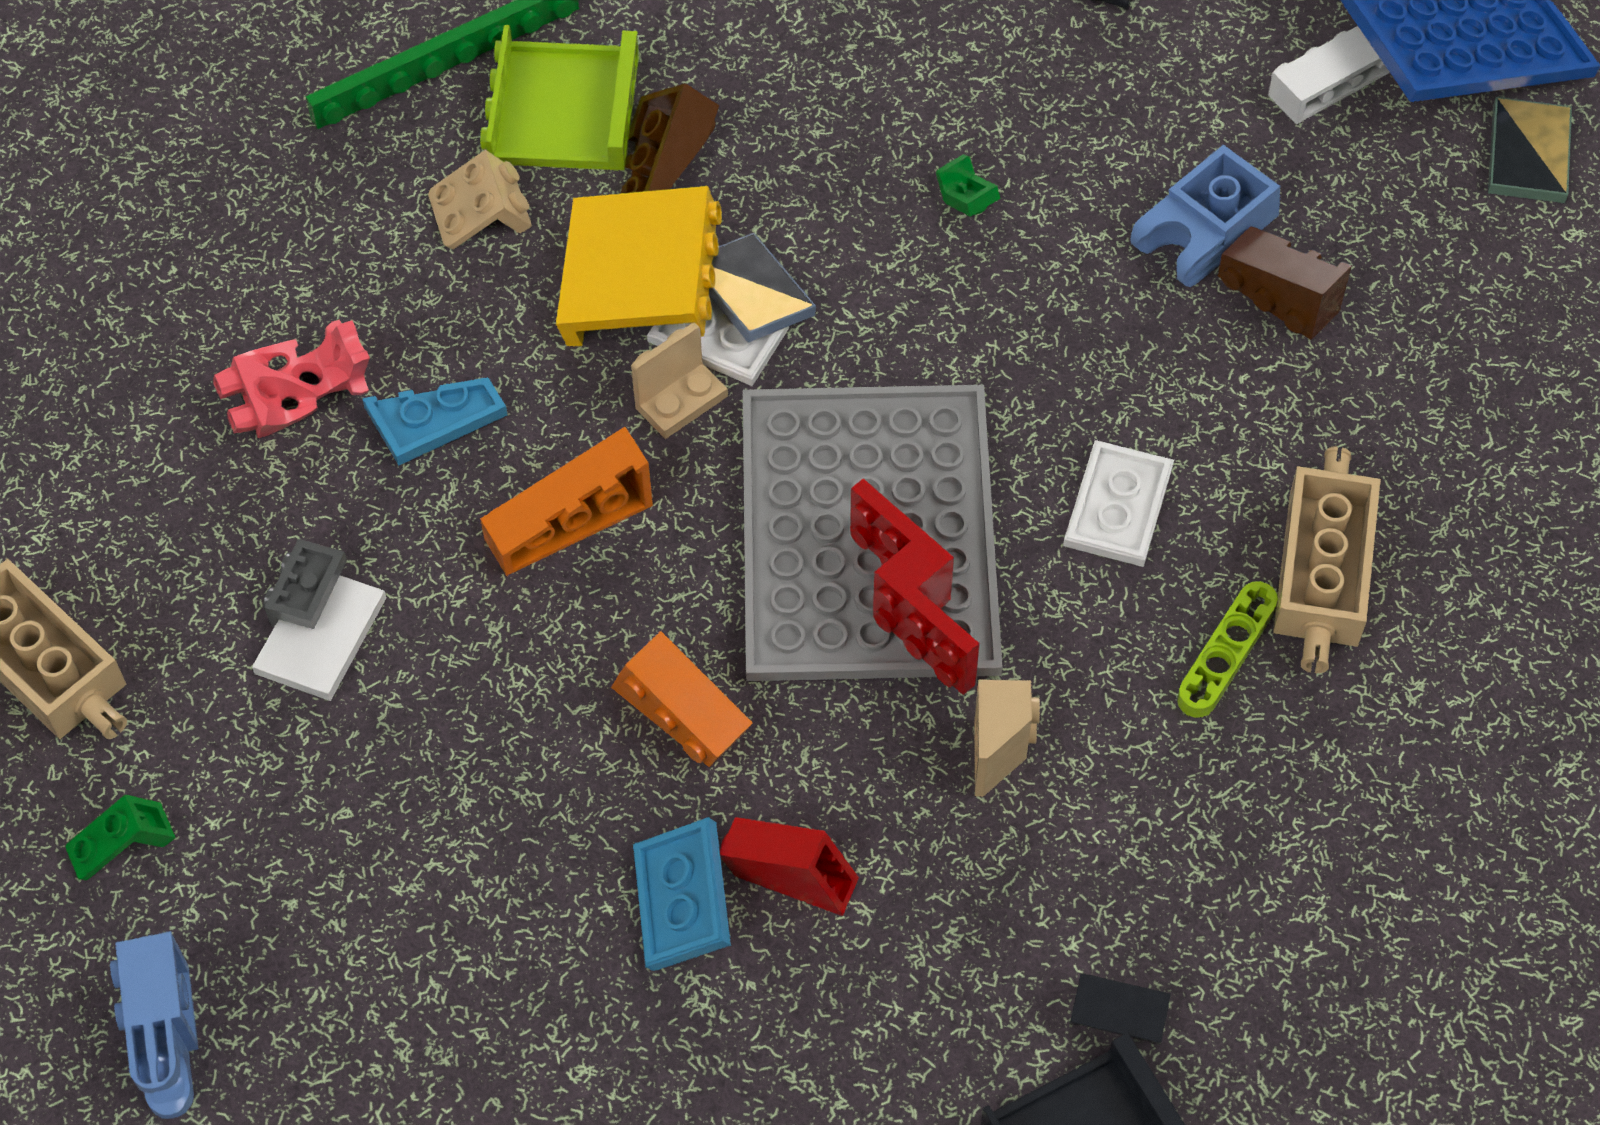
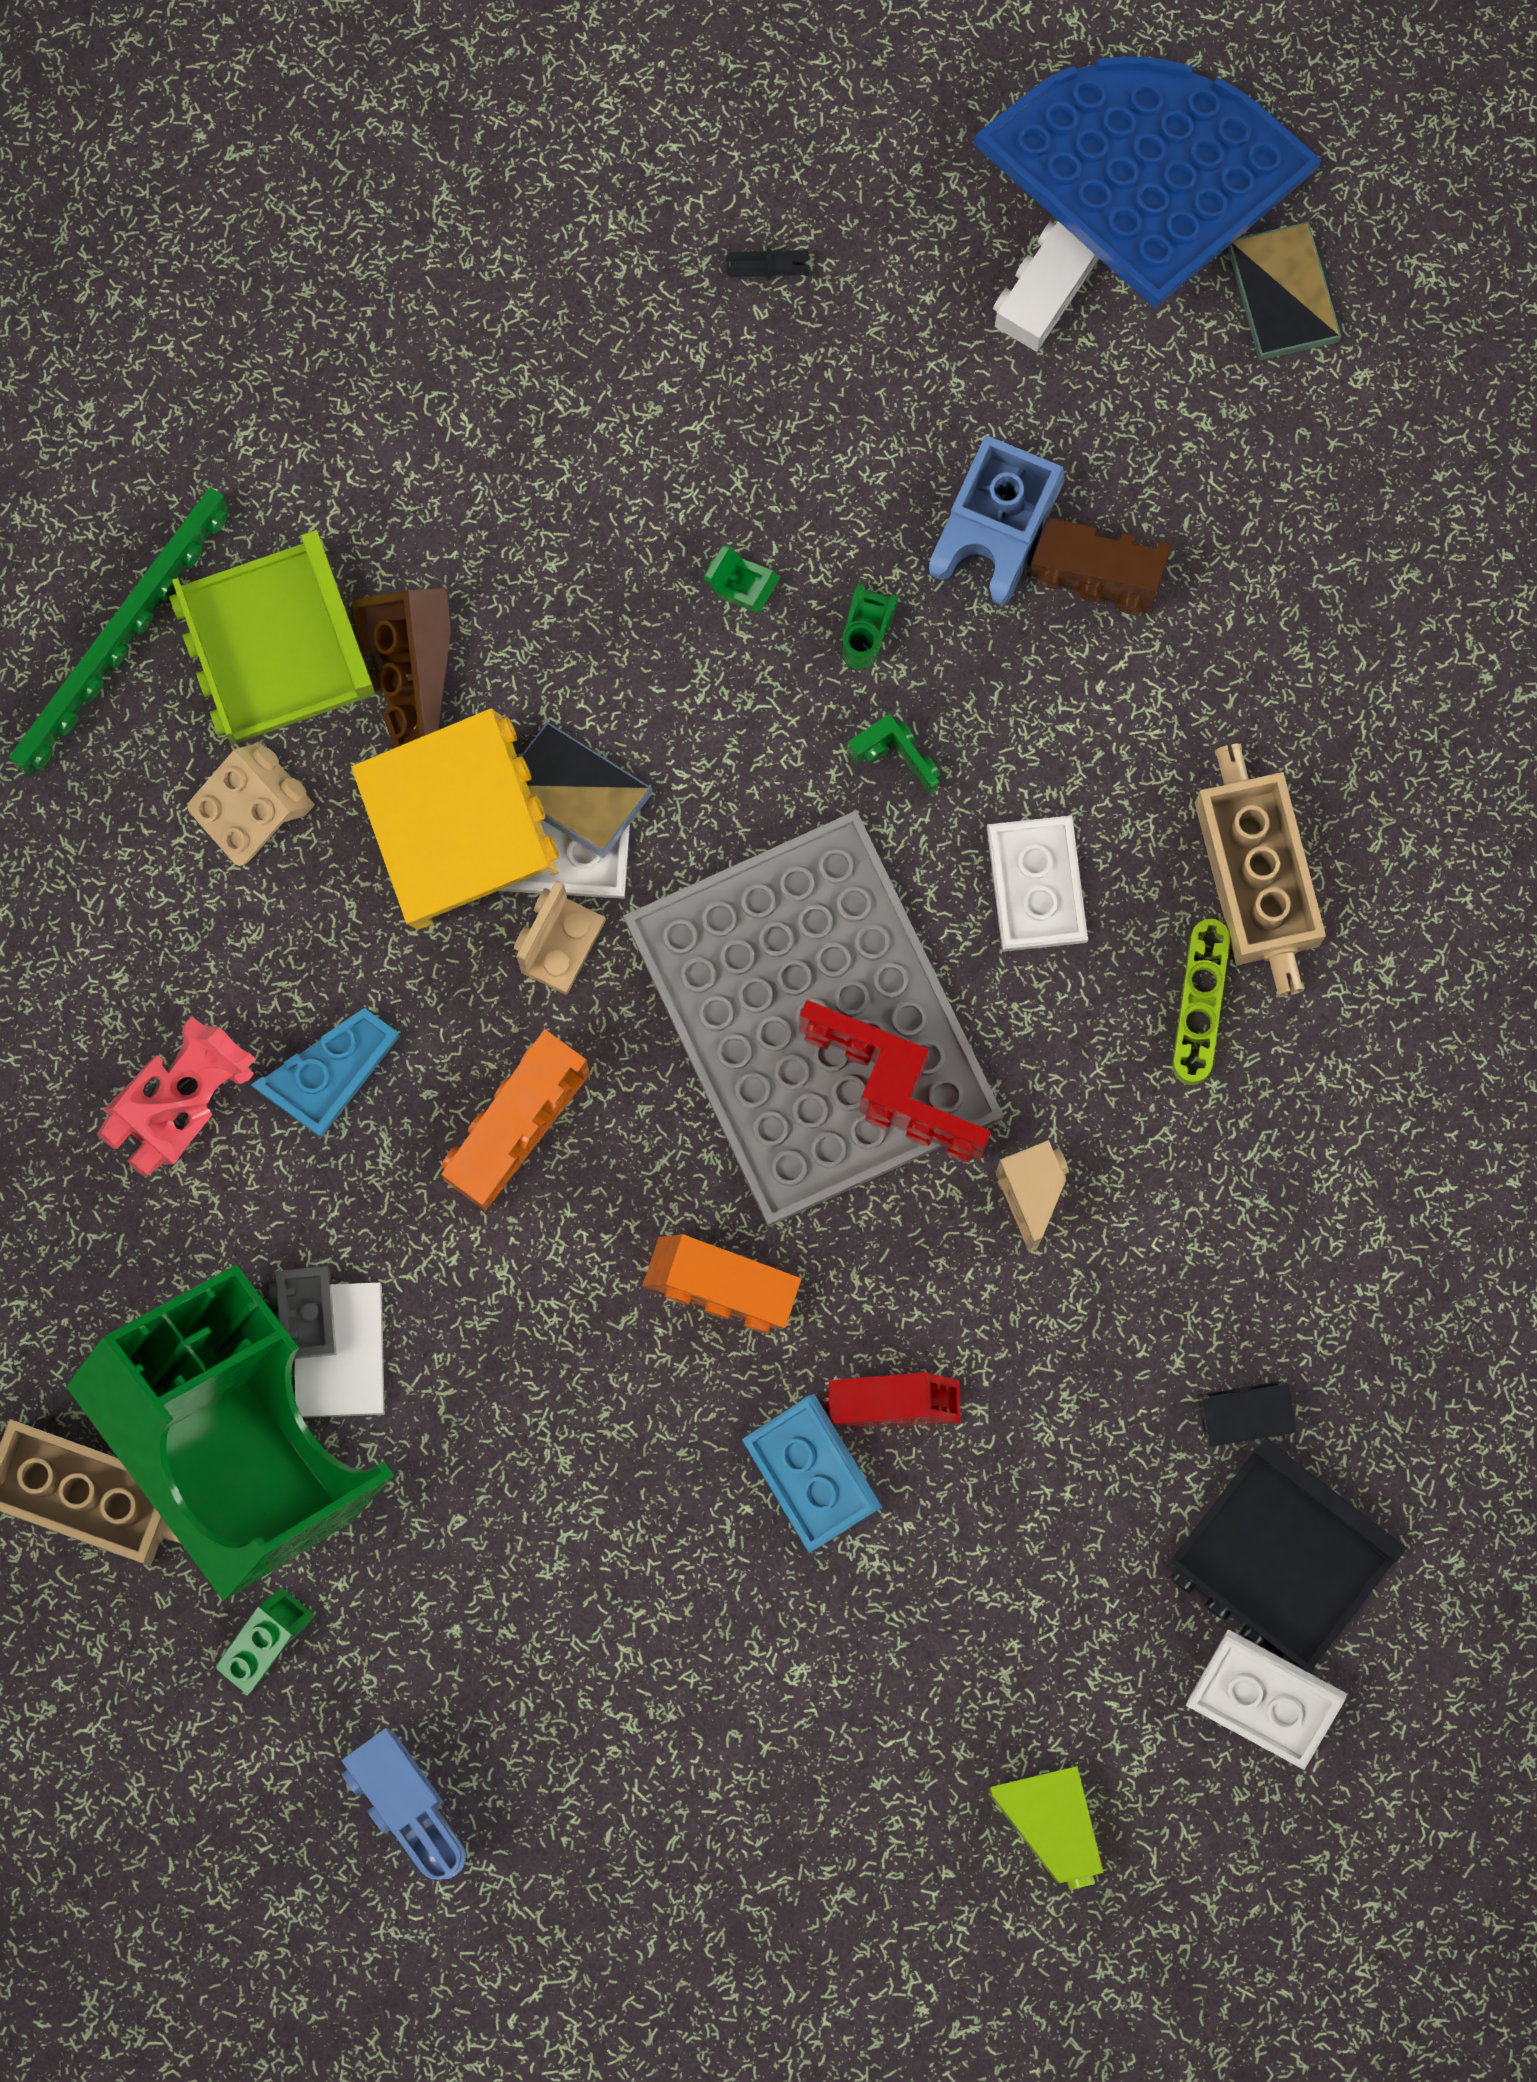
camera: 25 degrees left, 20 degrees up
none -> green piece [66,1264,394,1601]
none -> green piece [841,583,899,670]
none -> green bracket [847,713,940,796]

